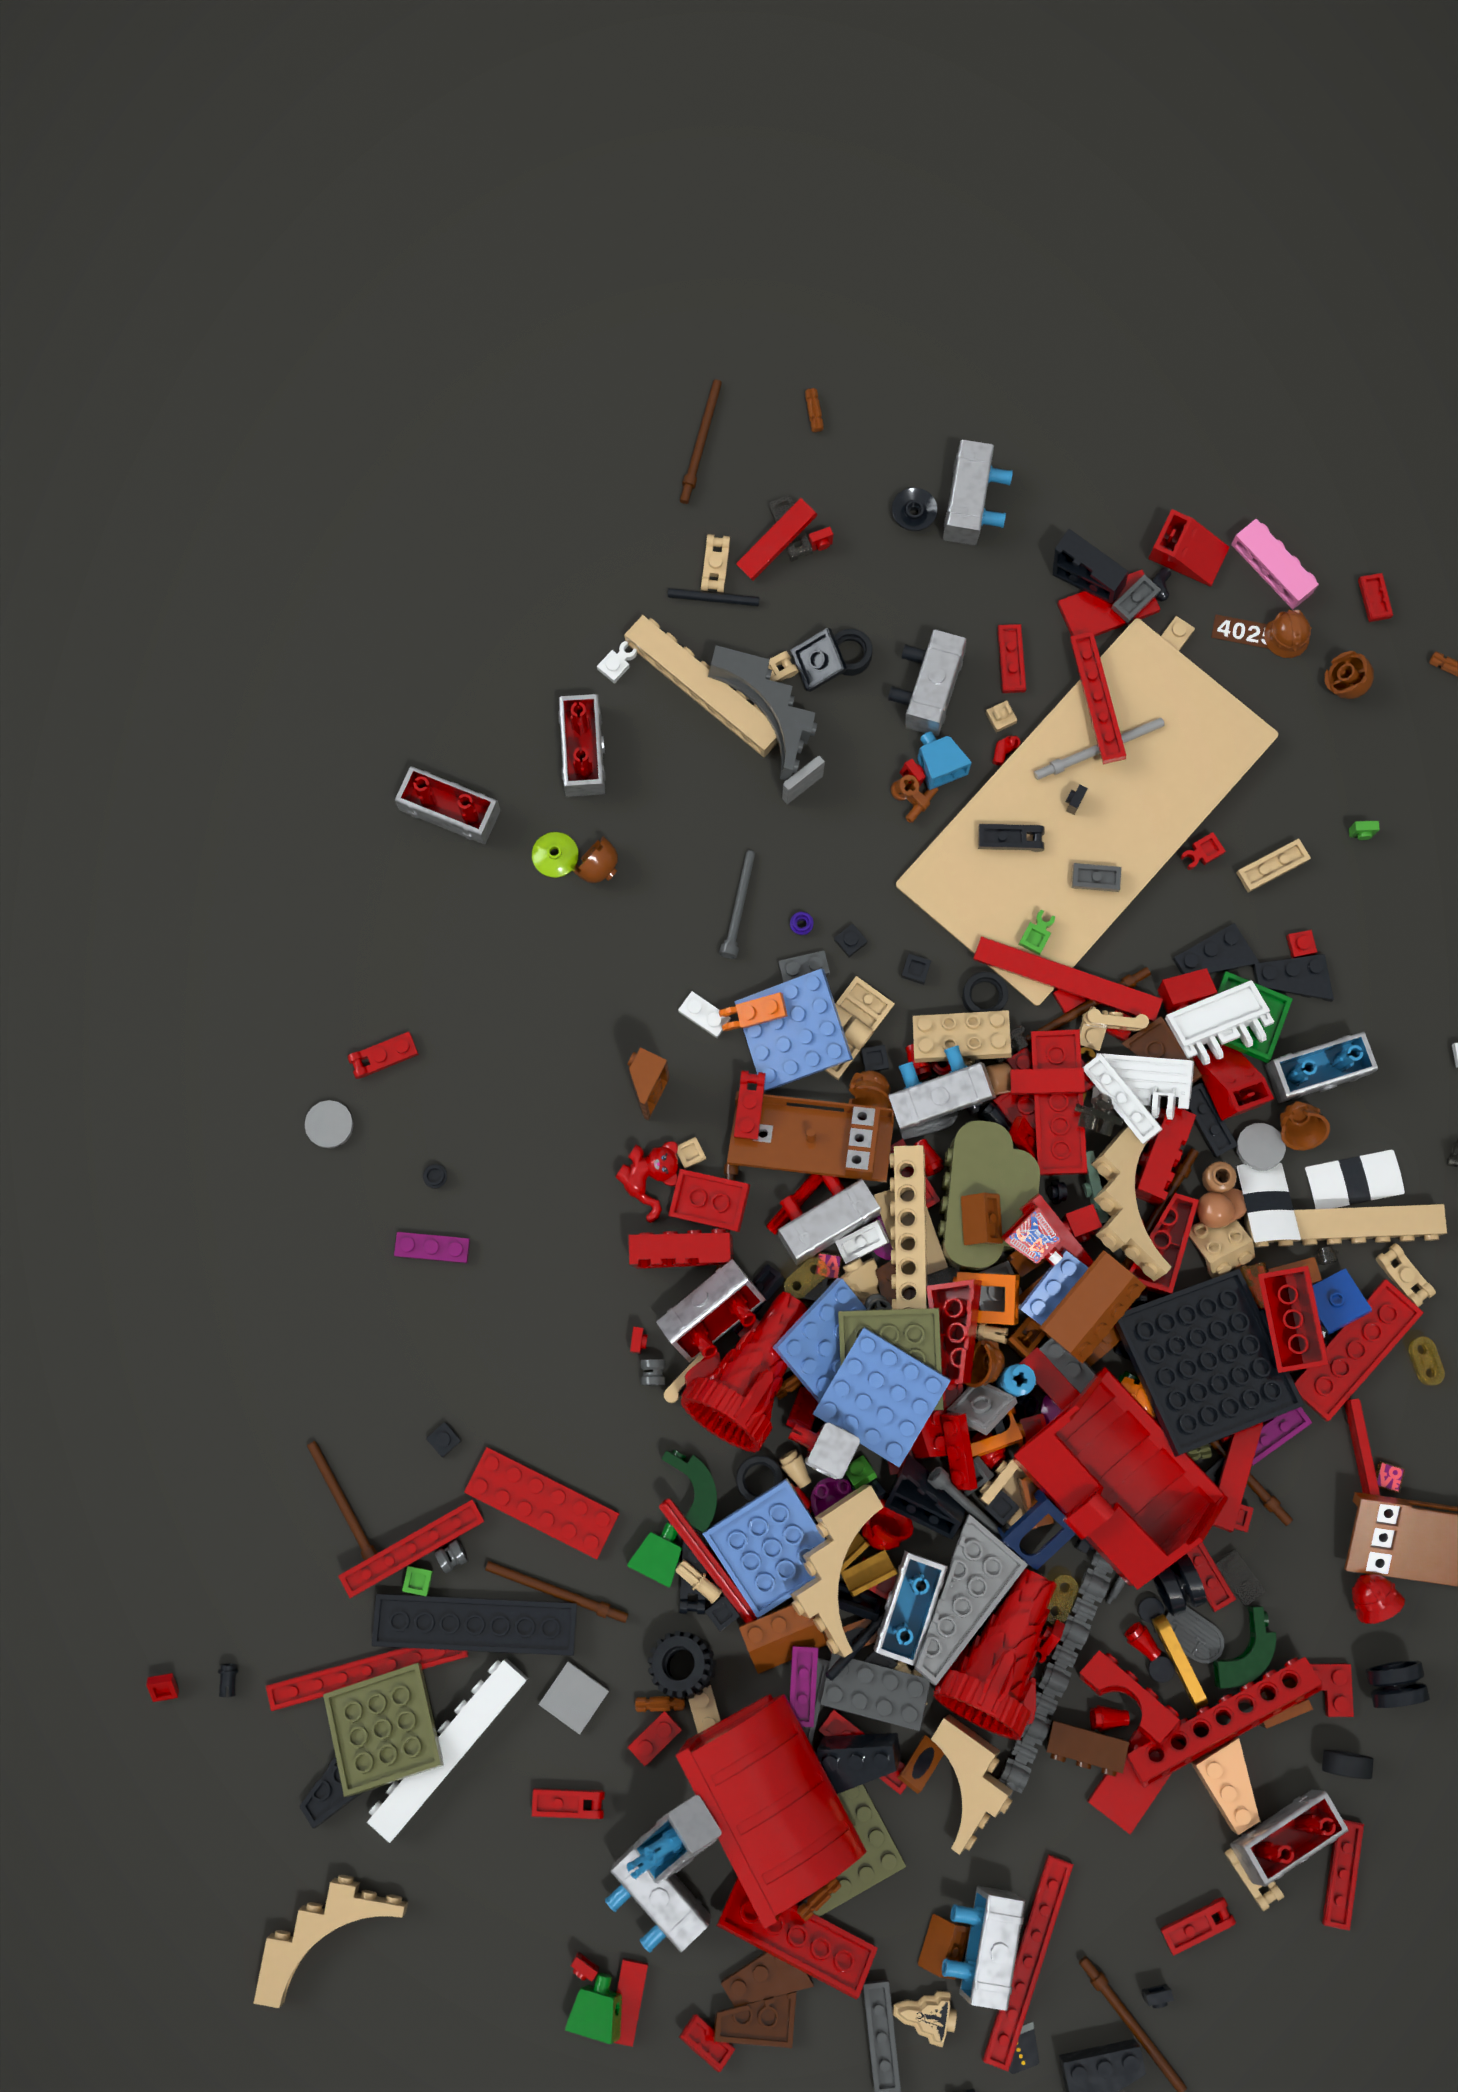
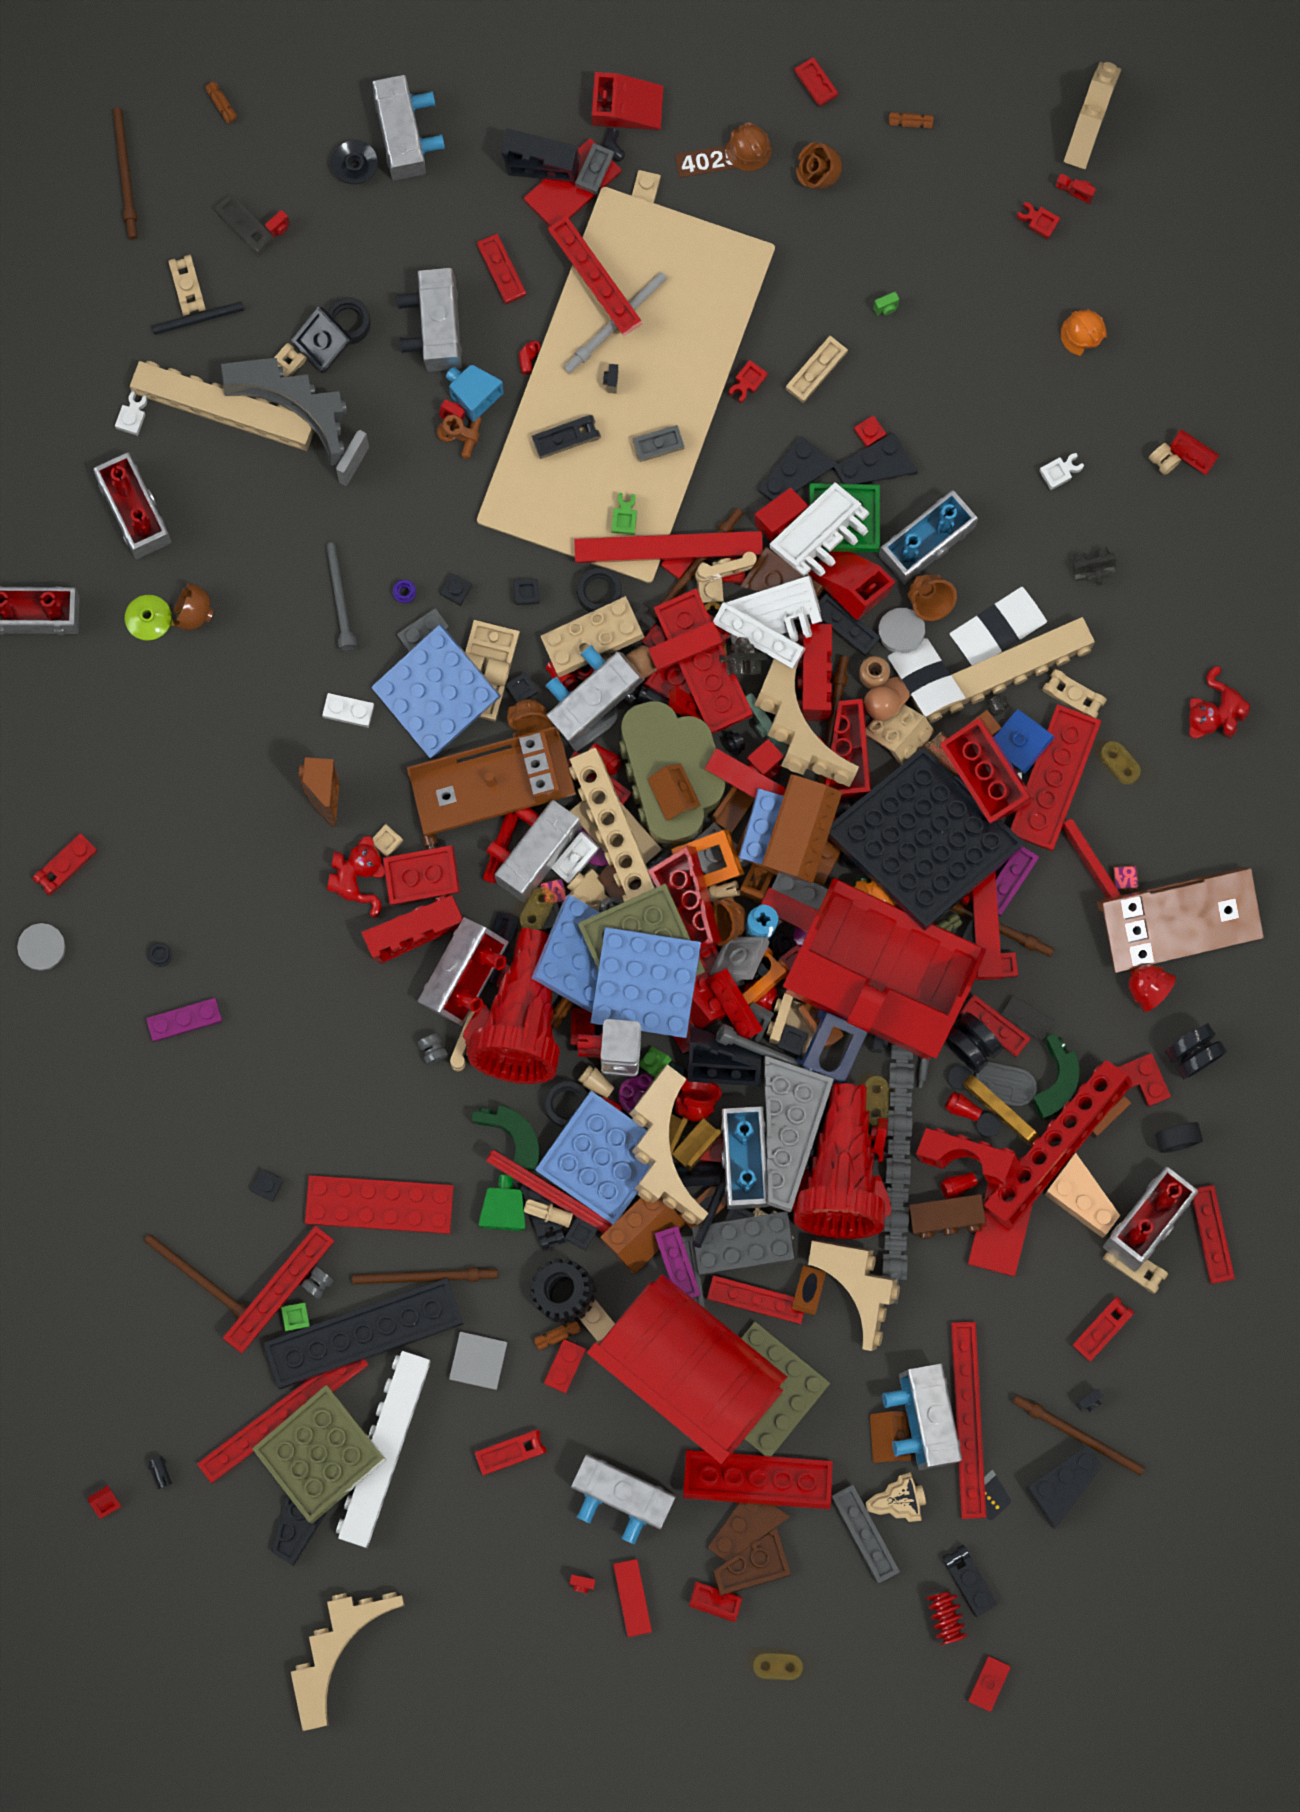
camera: 25 degrees left, 0 degrees up
green torso [565,1973,622,2044] -> none
piece [627,1795,722,1884] -> none
red plate [630,1327,648,1354] -> none
orange hinge [719,992,788,1031] -> none
red plate [734,1070,766,1140] -> none
red tile [736,498,818,581] -> none
dark orange axle [797,1878,841,1921] -> none
black wedge [817,1733,901,1794] -> none
tan tile [986,701,1017,733] -> none
torso [1001,1204,1063,1266] -> none
bright pink brick [1231,519,1319,610] -> none

